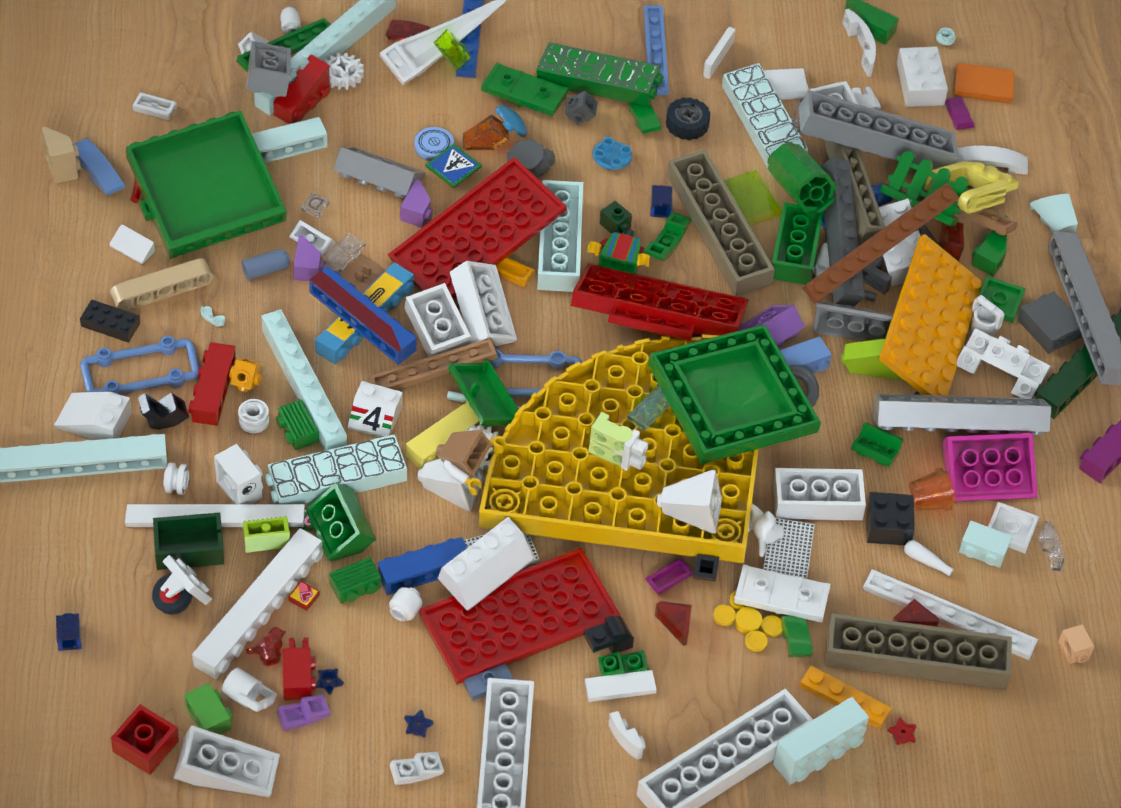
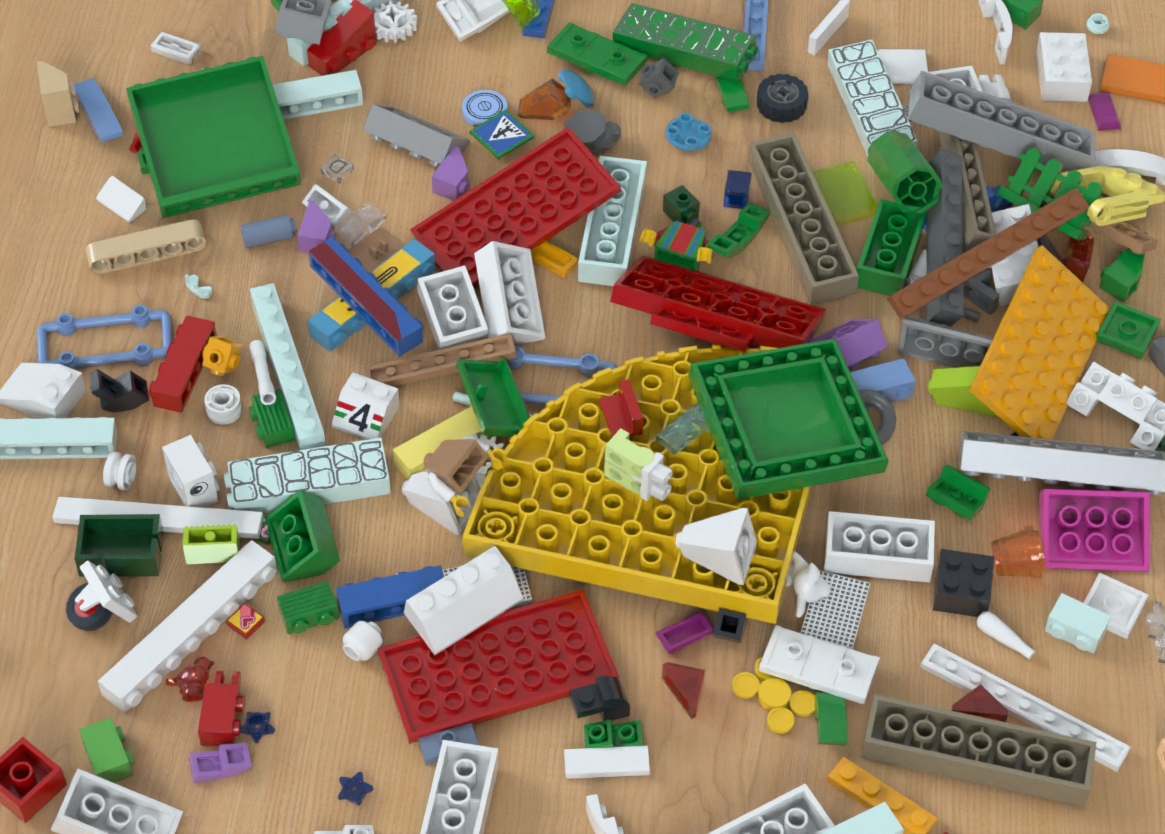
camera: 10 degrees right, 0 degrees up
black piece [80,300,140,343] -> none
white piece [222,668,277,711] -> none
white piece [970,295,1004,337] -> none
none -> white piece [249,340,276,405]
none -> red panel [600,379,643,437]

